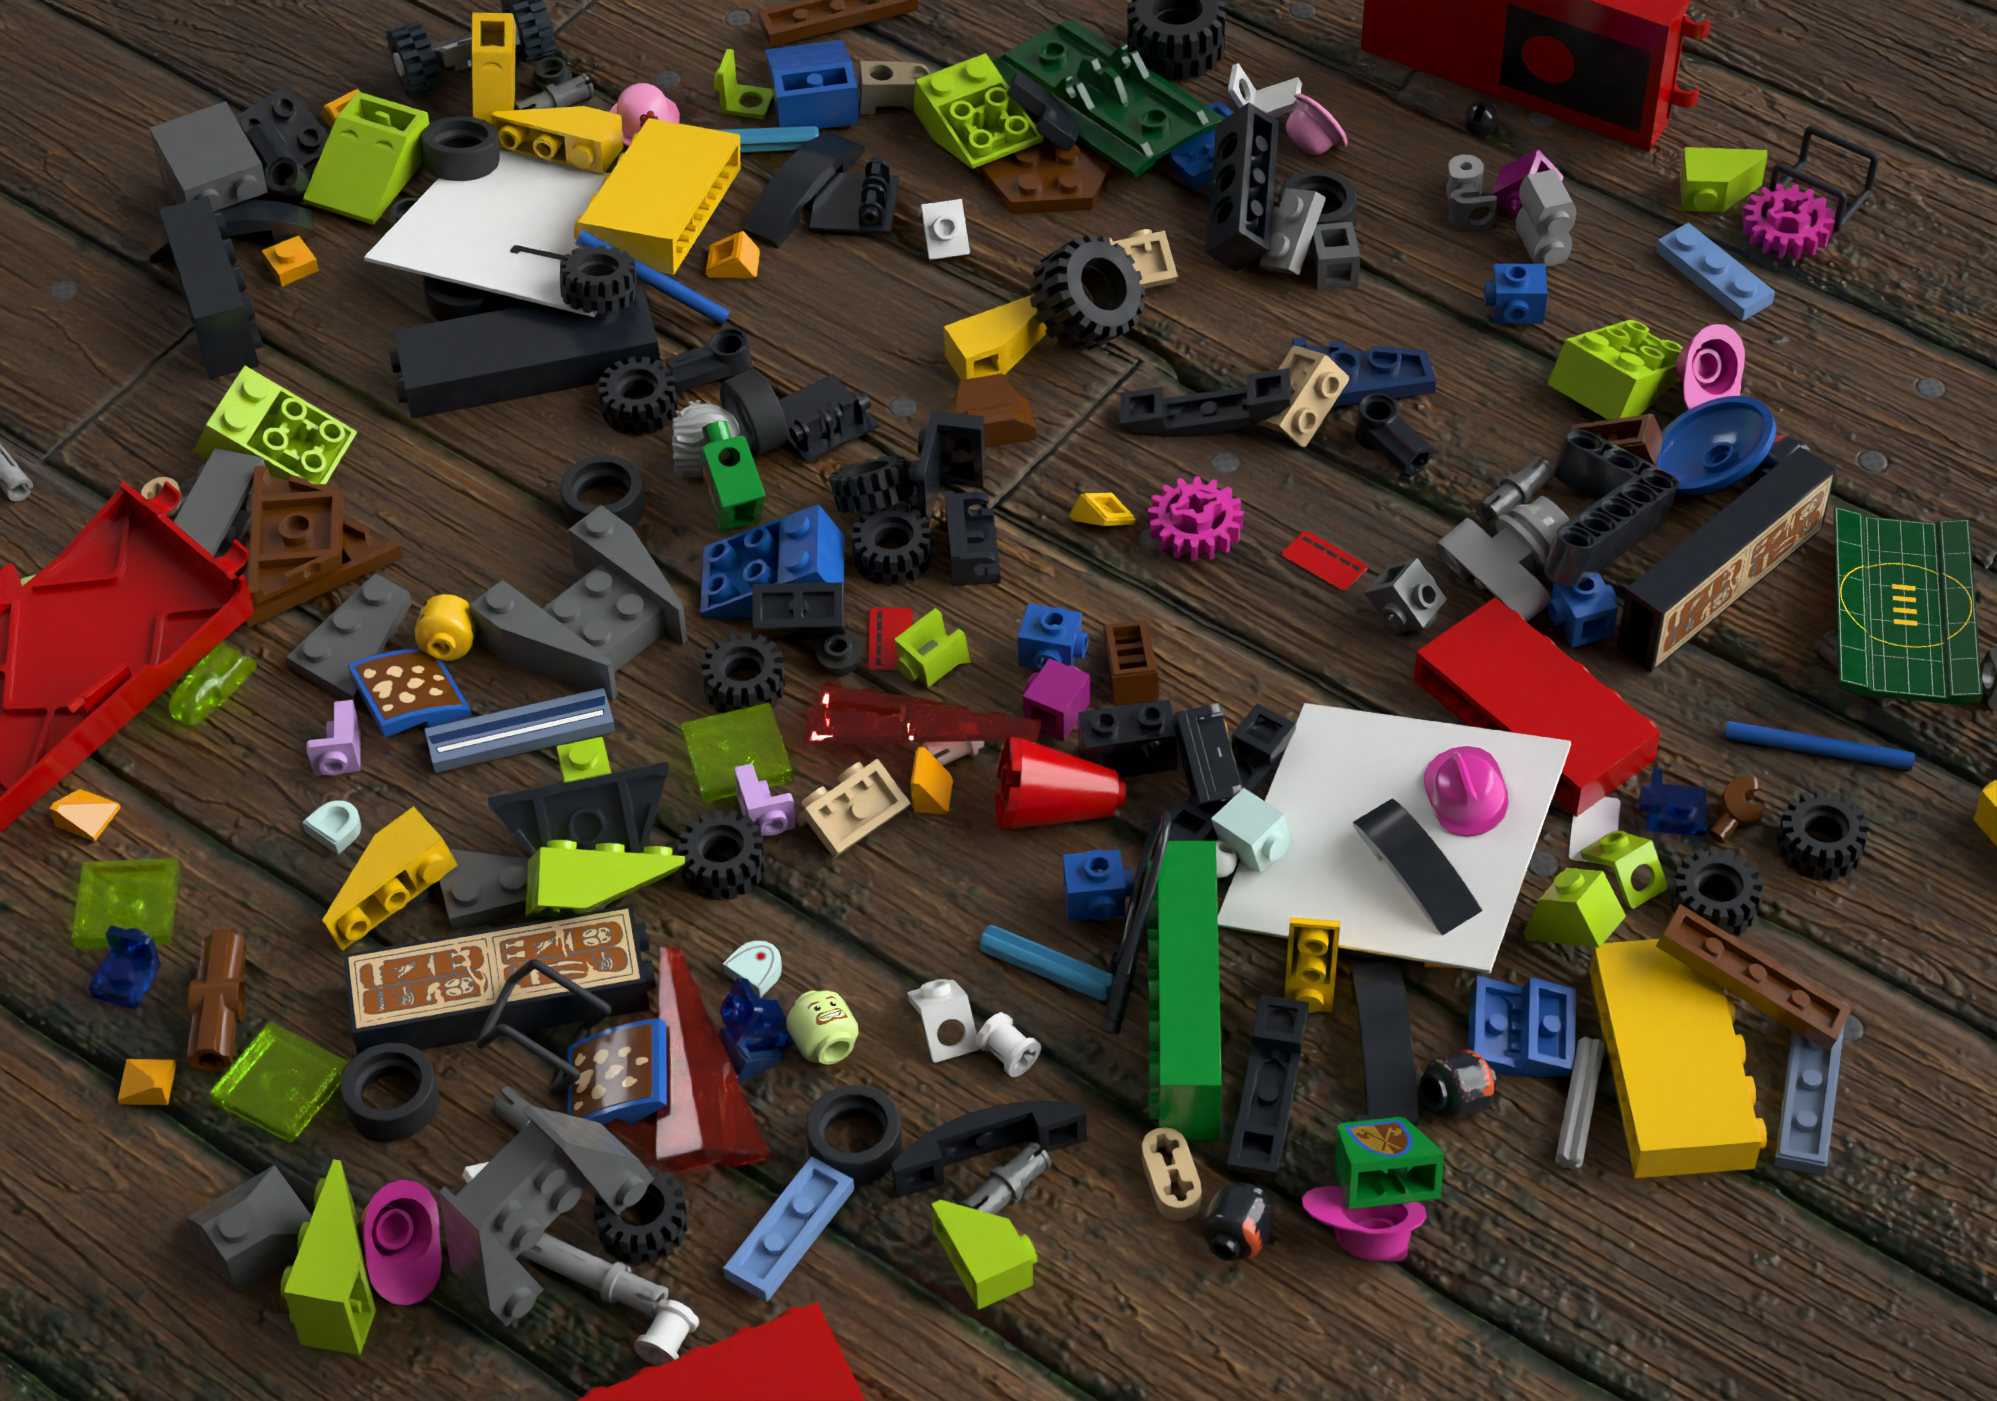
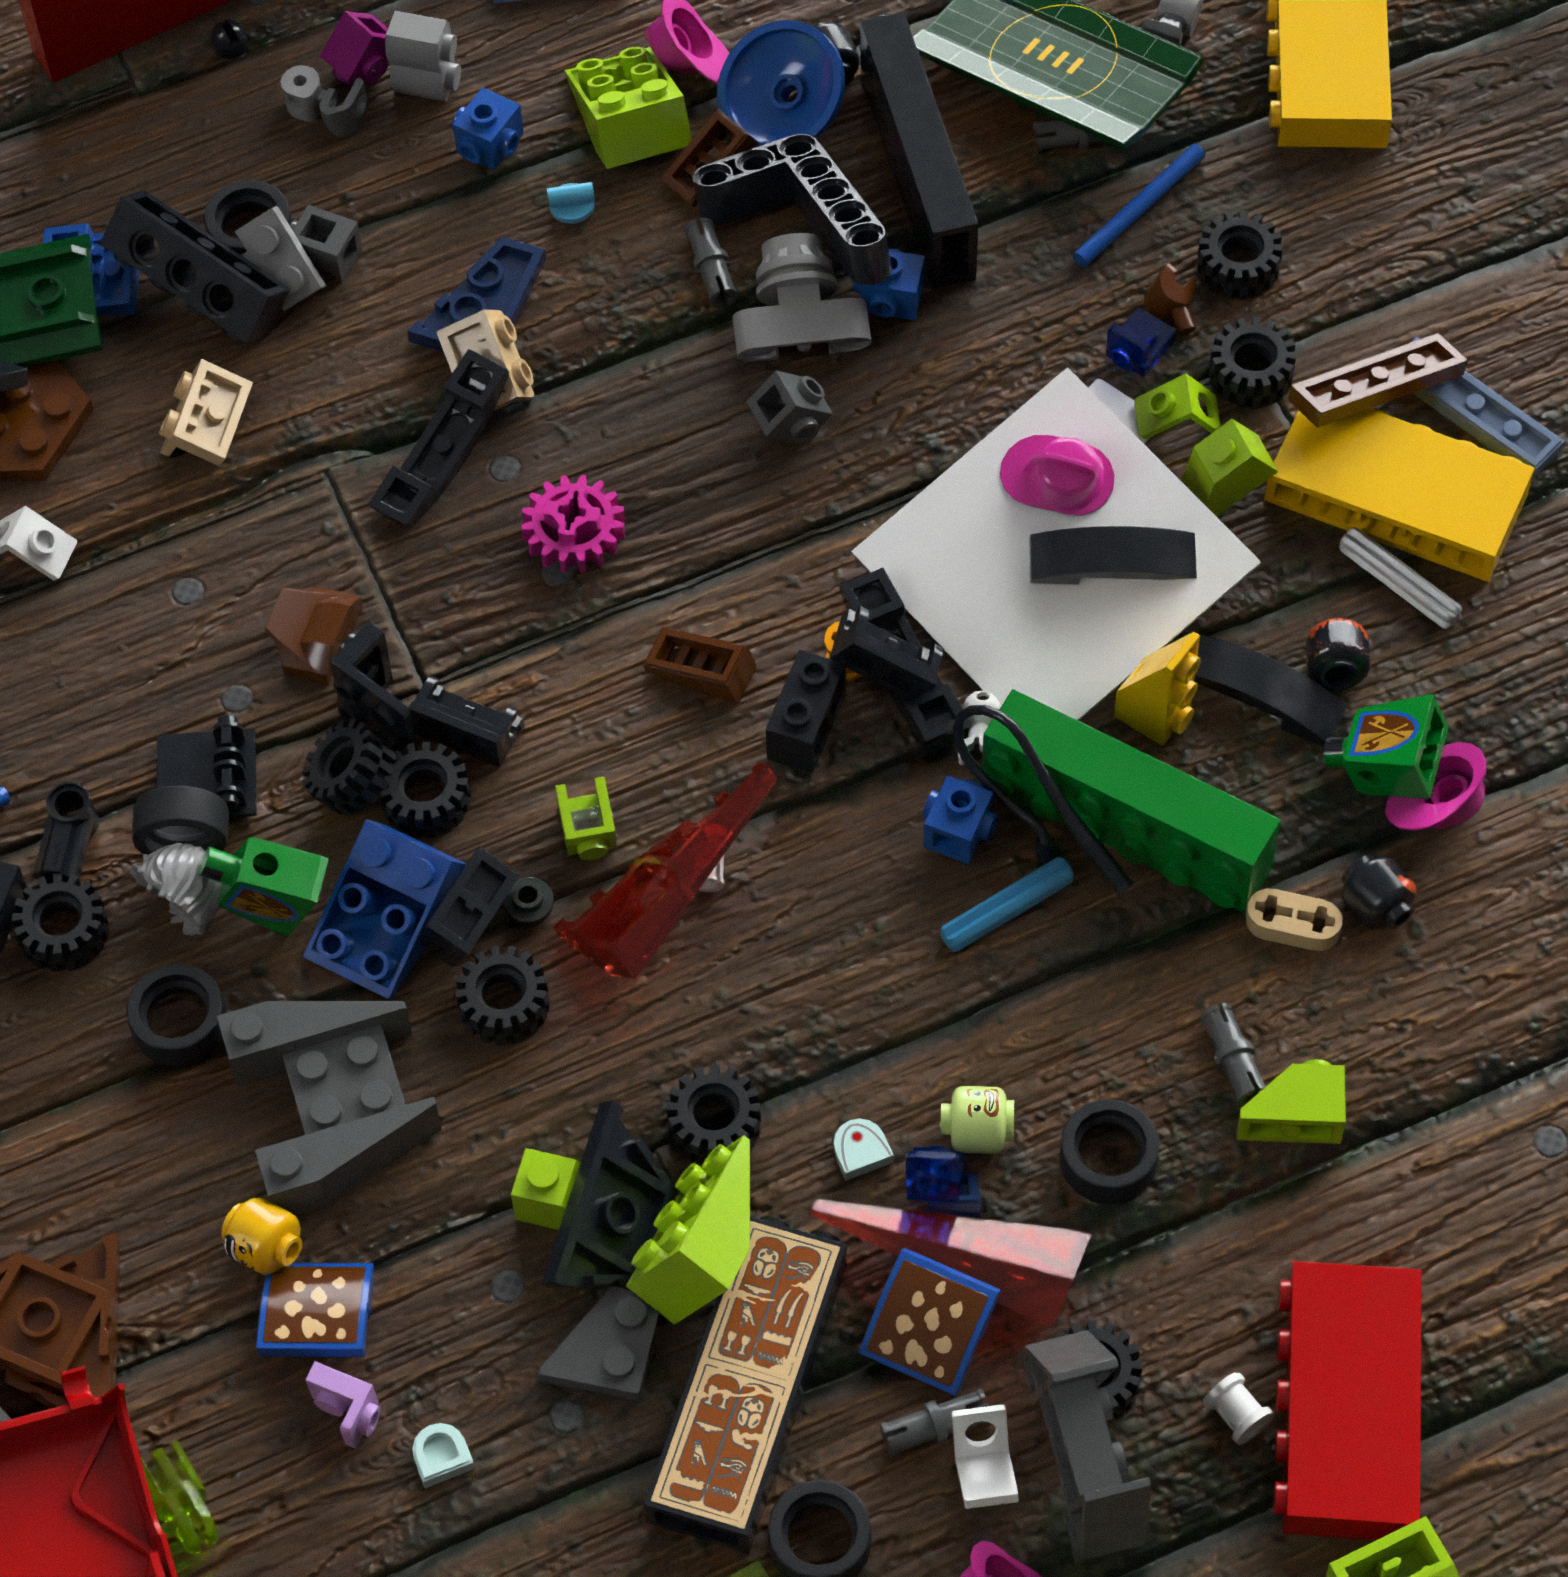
camera: 60 degrees left, 10 degrees up
dark grey wing [286,573,412,708] -> none
yellow slope [322,806,458,951] -> none
sand blue tile [425,688,615,773] -> none
black piece [476,959,611,1096] -> none
light grey pin [520,1233,668,1319] -> none
clear neon green tile [681,702,793,803] -> none
medium blue plate [723,1156,854,1302] -> none
lavender bracket [734,763,795,836] -> none
tan bracket [796,759,911,858] -> none
red sticker [868,608,913,670] -> none
black slope [892,1101,1087,1199] -> none
white bracket [907,979,980,1063] -> none
light orange slope [911,747,953,814] -> none
yellow slope [944,294,1047,380] -> none
white bush [976,1012,1041,1077] -> none
red cone [994,737,1126,830] -> none
blue brick [1018,603,1088,670] -> none
magenta brick [1023,658,1090,742] -> none
black tyre [1029,235,1145,351] -> none
yellow slope [1069,493,1136,526] -> none
light aqua brick [1211,788,1293,874] -> none
black slope [1227,994,1309,1177] -> none
white bracket [1228,63,1302,118] -> none
red sticker [1282,531,1368,591] -> none
bright pink hat [1286,93,1348,156] -> none
black piece [1355,393,1434,477] -> none
red brick [1414,597,1661,817] -> none
blue slope [1468,976,1576,1077] -> none
none -> medium azure plate [547,182,595,224]

